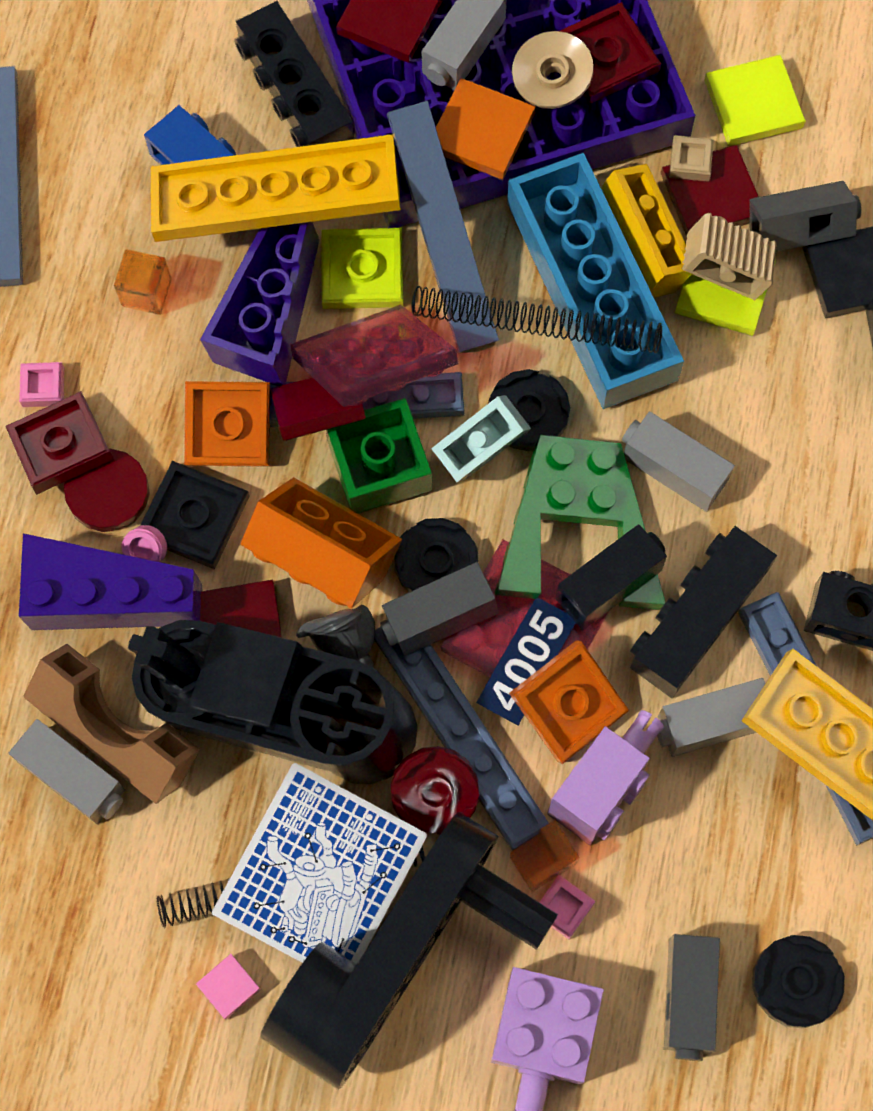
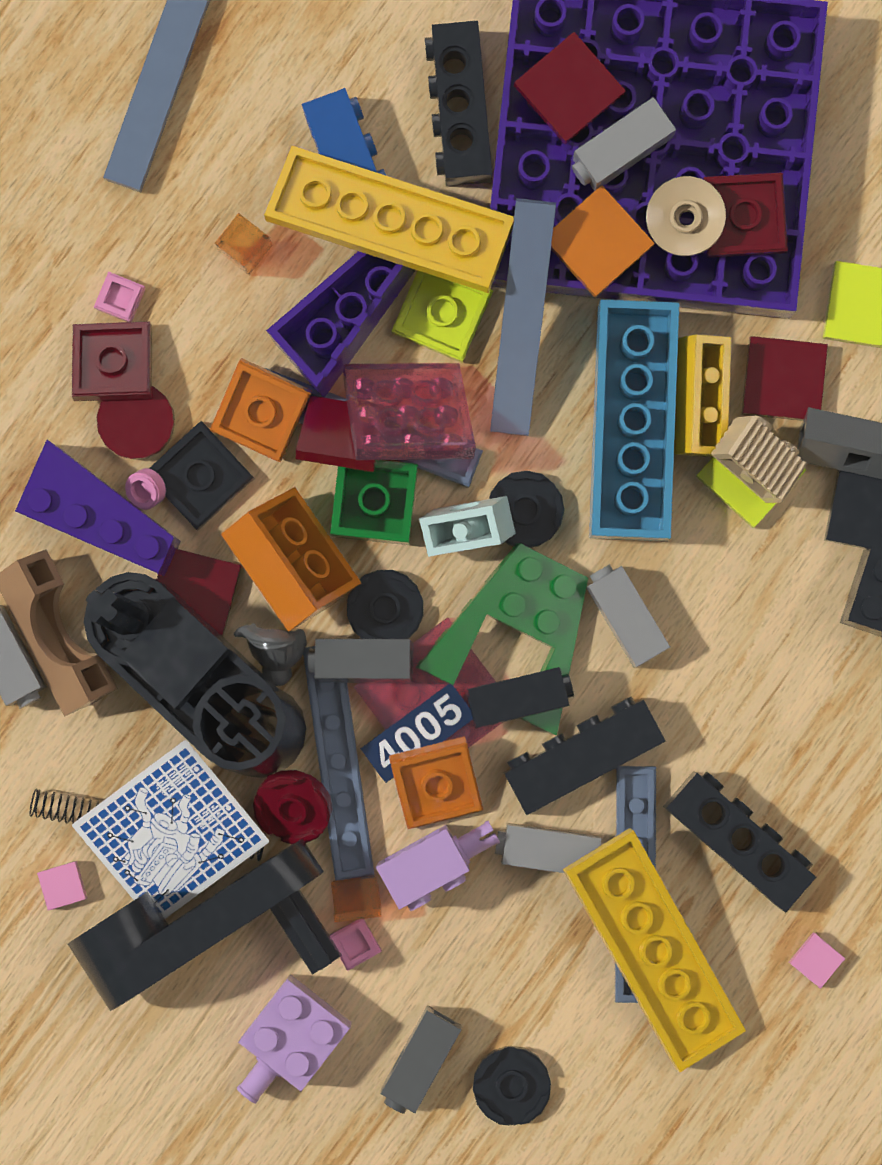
camera: 25 degrees right, 15 degrees up
black piece [411,286,662,354] -> none
tan tile [669,135,714,182] -> none

